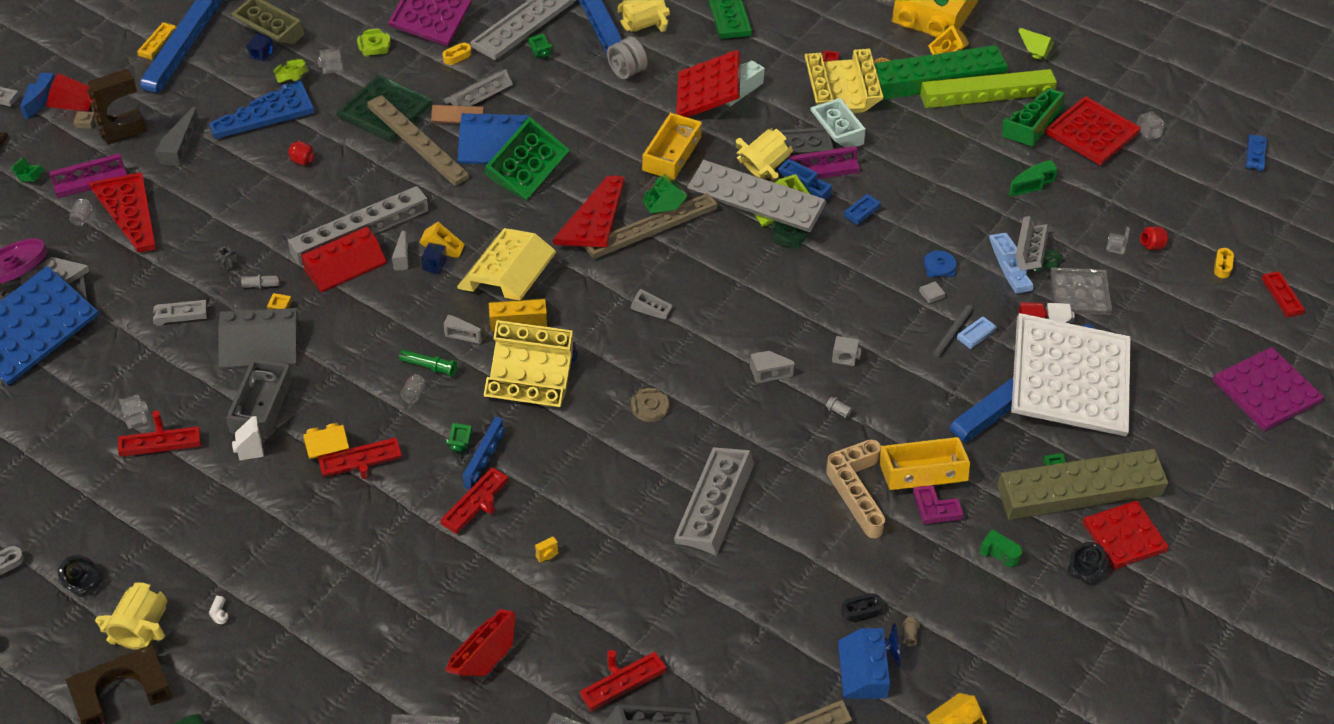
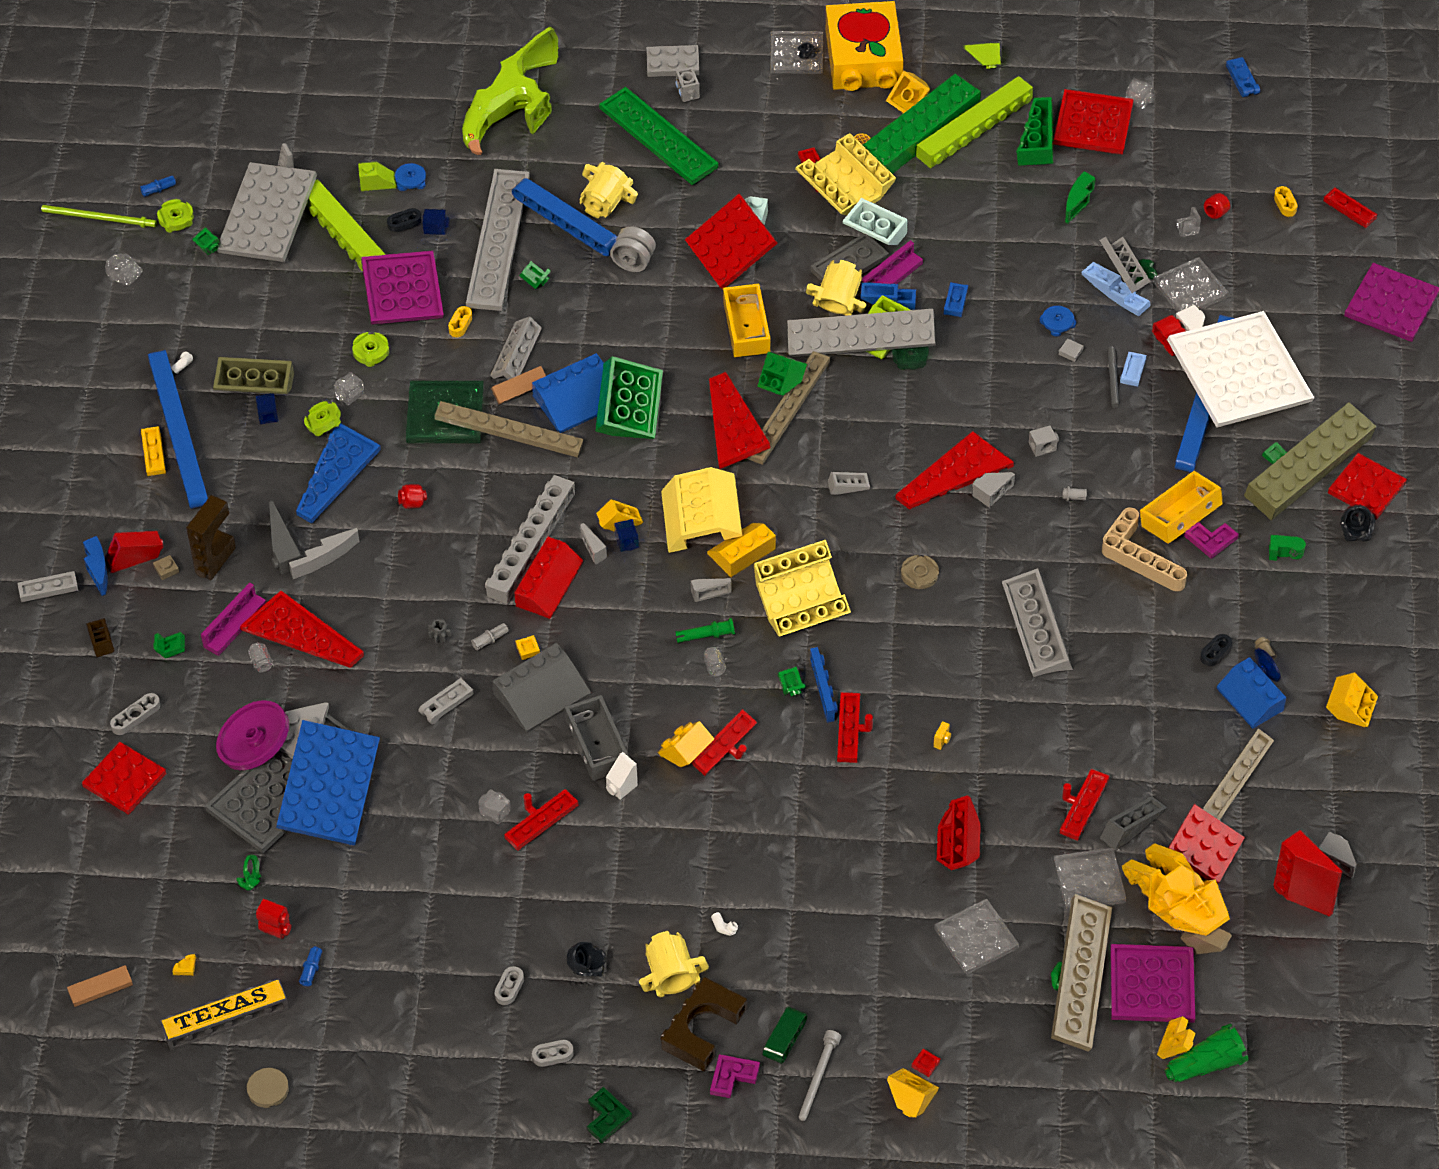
camera: 30 degrees left, 5 degrees up
none -> light grey slope [289,528,359,579]
none -> red wing [896,431,1014,509]

